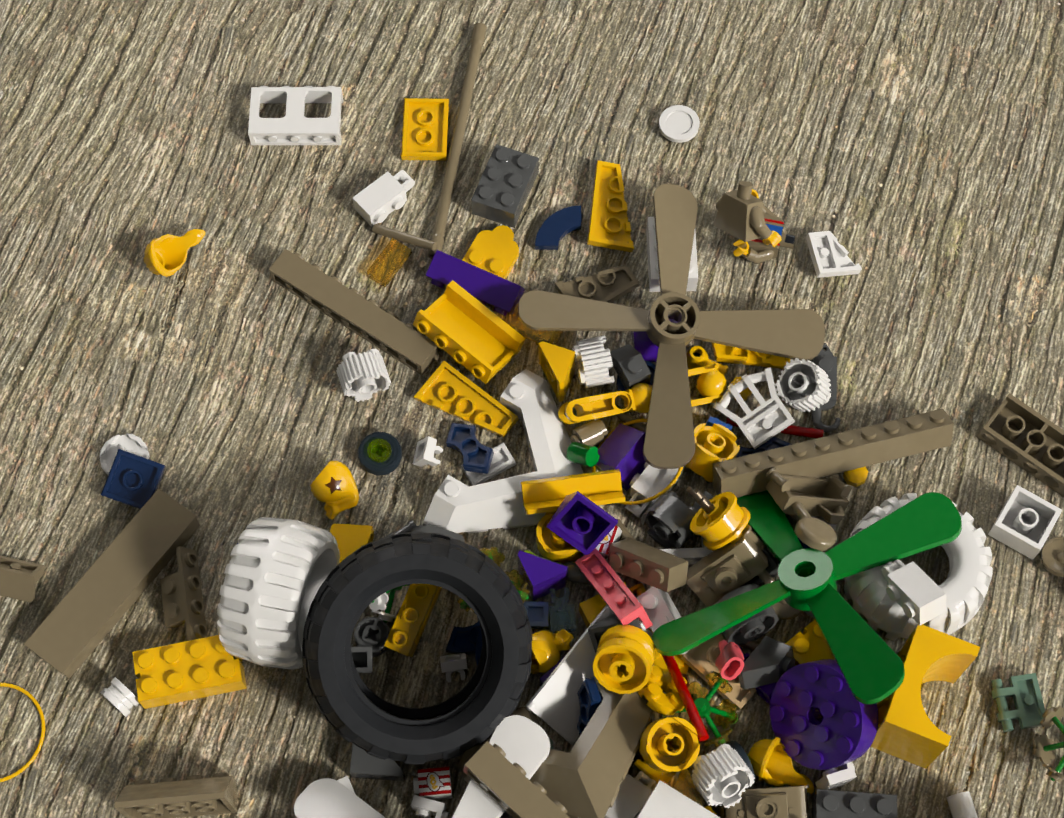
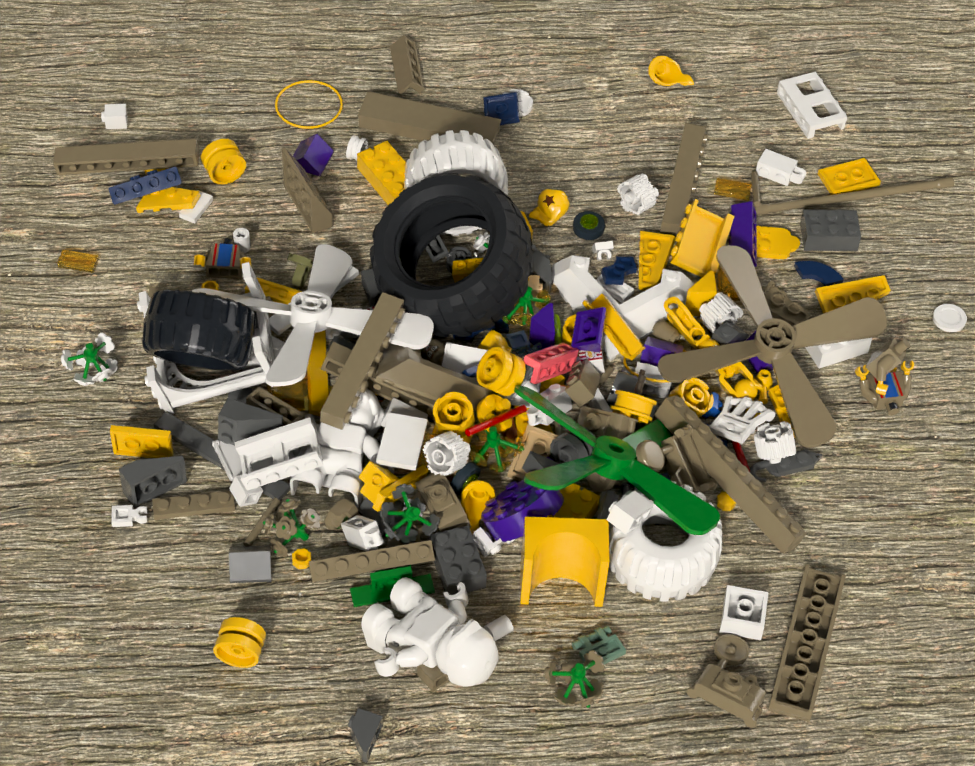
camera: 65 degrees right, 15 degrees down
green piece [567,442,600,467] -> none
coral piece [715,640,744,680] -> none
white wing [806,231,862,278] -> none
none -> dark purple slope [293,134,334,176]

